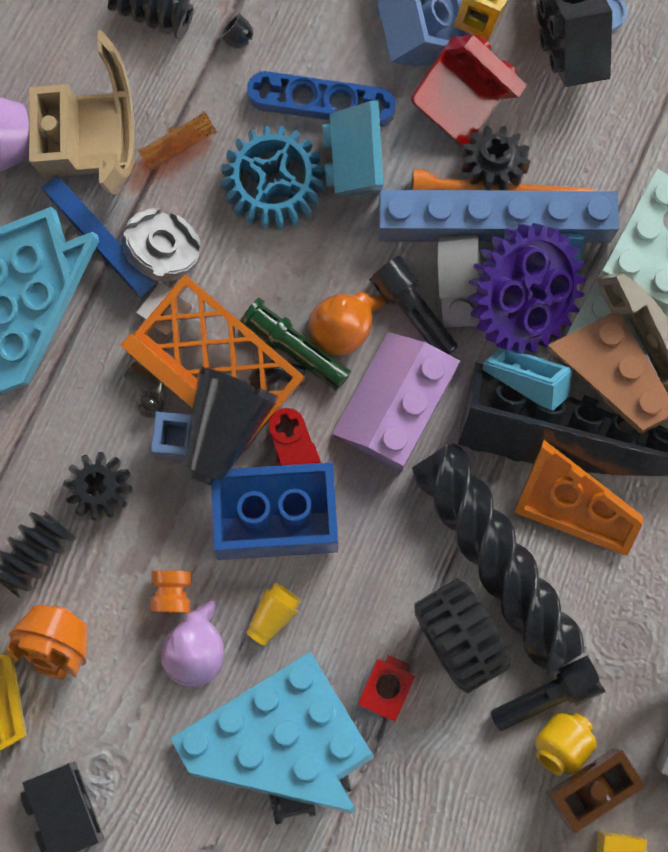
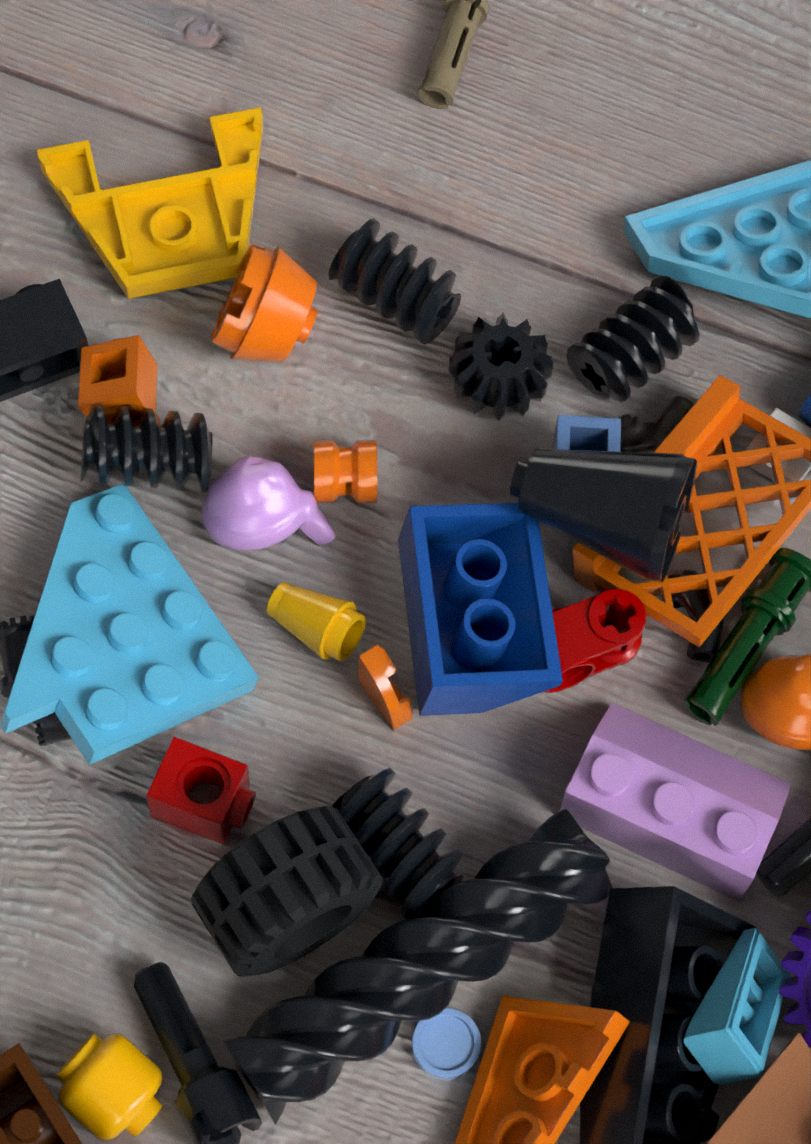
camera: 85 degrees right, 15 degrees down
none -> orange brick [78,335,160,427]
none -> black piece [80,403,213,493]
none -> black piece [332,767,464,920]
none -> orange tile [358,645,413,731]
none -> light blue piece [412,1008,481,1080]
none -> black piece [566,275,700,402]

